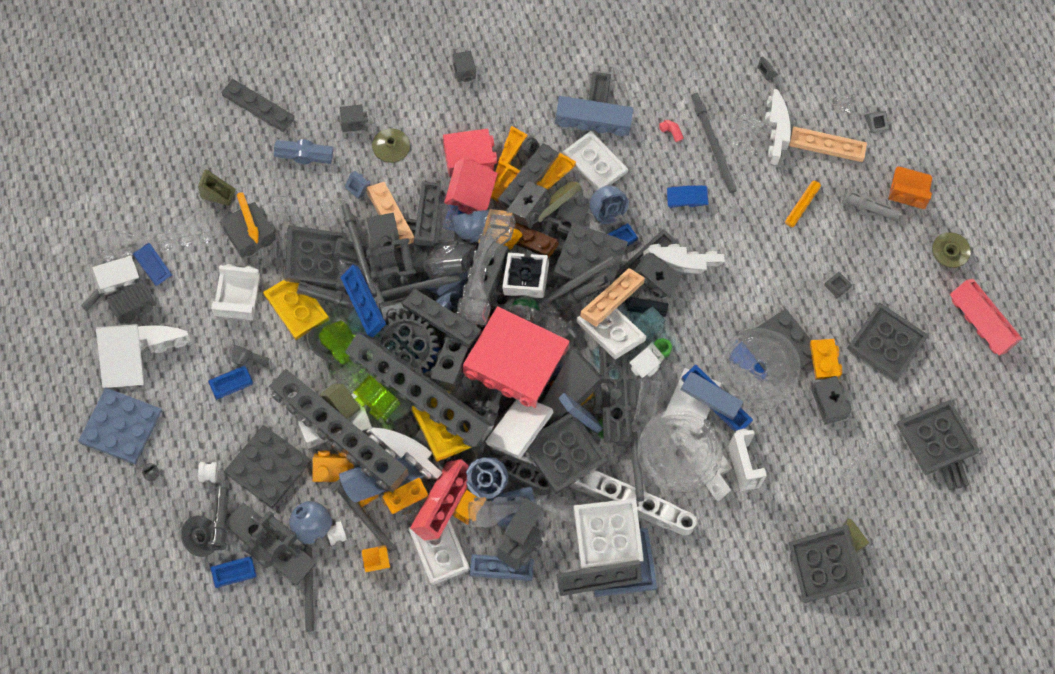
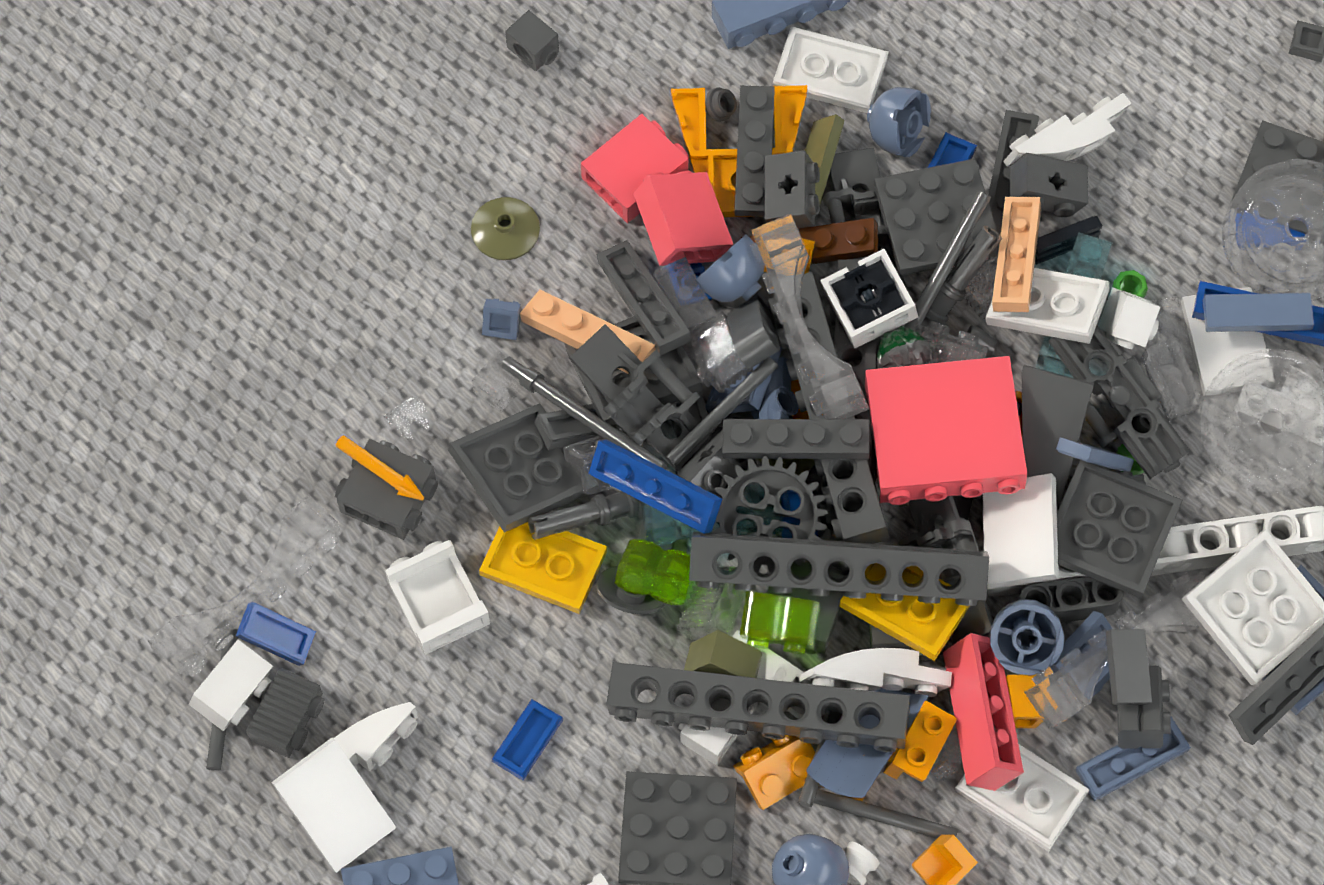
camera: 25 degrees left, 0 degrees up
olive slope [198,169,236,206] -> none
dark grey plate [221,79,295,132] -> none
dark grey bar [231,345,270,367] -> none
sand blue piece [274,139,334,164] -> none
dark grey brick [340,104,368,132] -> none
dark grey bar [630,431,644,502] -> none
blue slope [667,185,709,208] -> none

